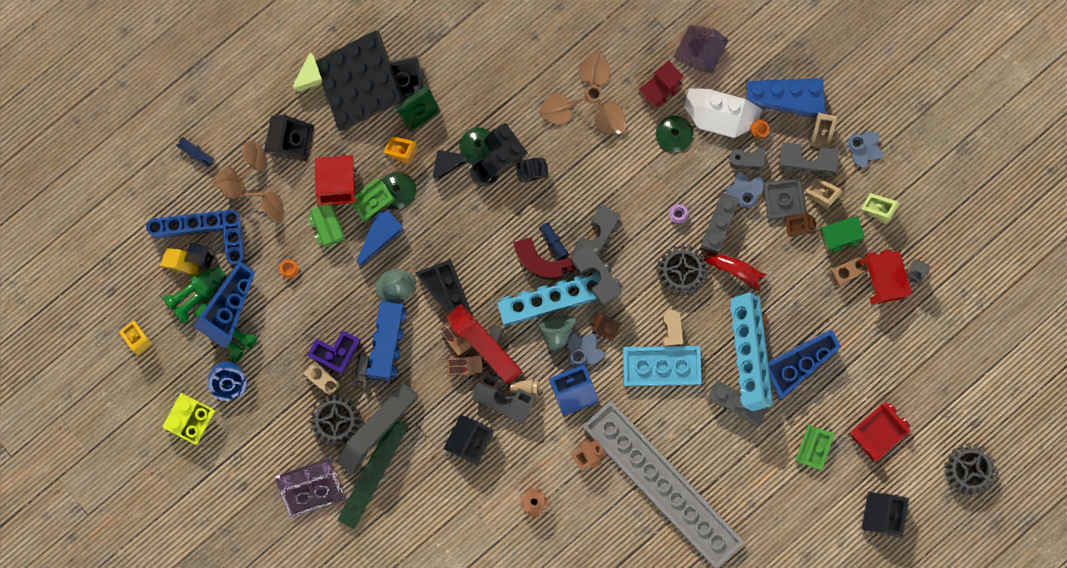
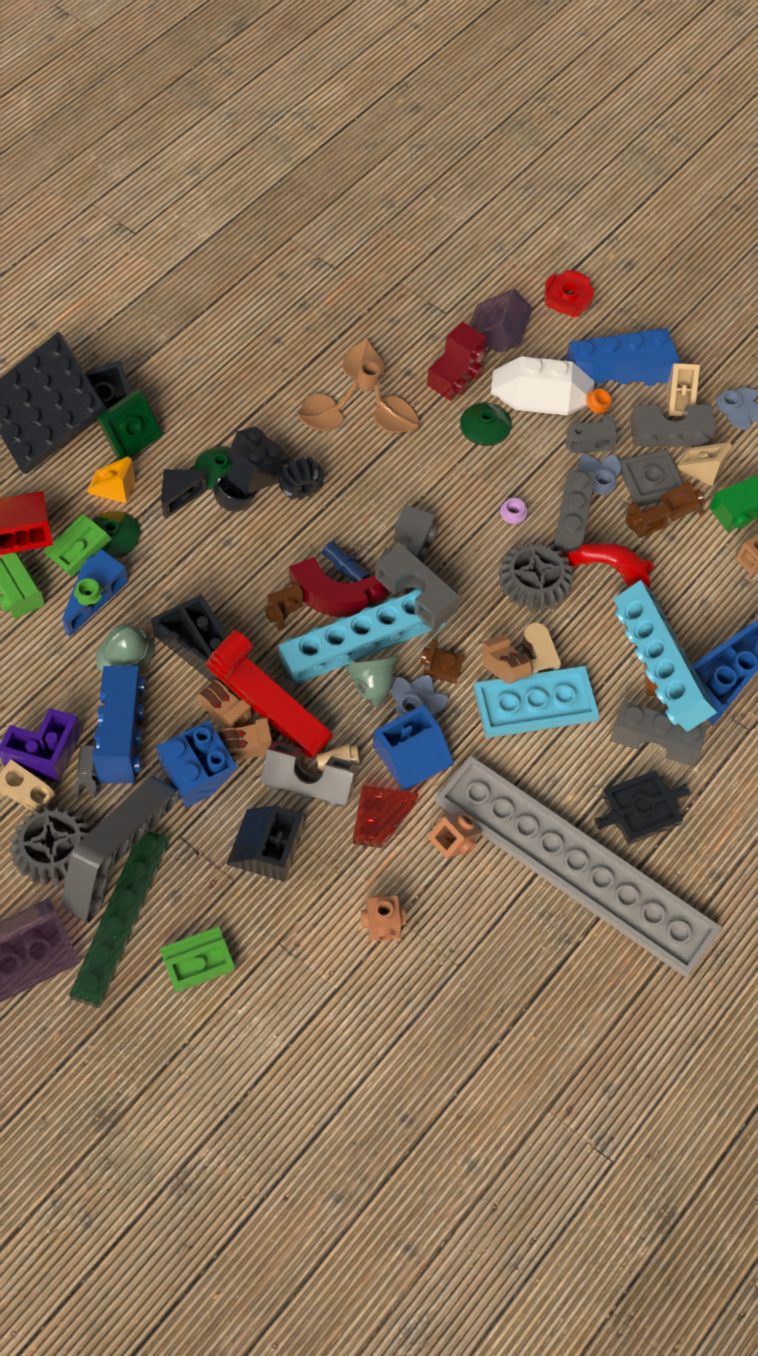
camera: 15 degrees left, 20 degrees down
none -> bright green plate [74,578,102,606]
none -> blue slope [156,720,237,808]
none -> bright green plate [160,926,235,993]
none -> reddish brown bracket [264,584,303,630]
none -> clear red wing [353,785,419,848]
none -> medium nougat leg [482,634,532,684]
none -> red plate [544,270,594,317]
none -> black plate [594,770,690,845]
none -> reddish brown bracket [625,502,671,539]

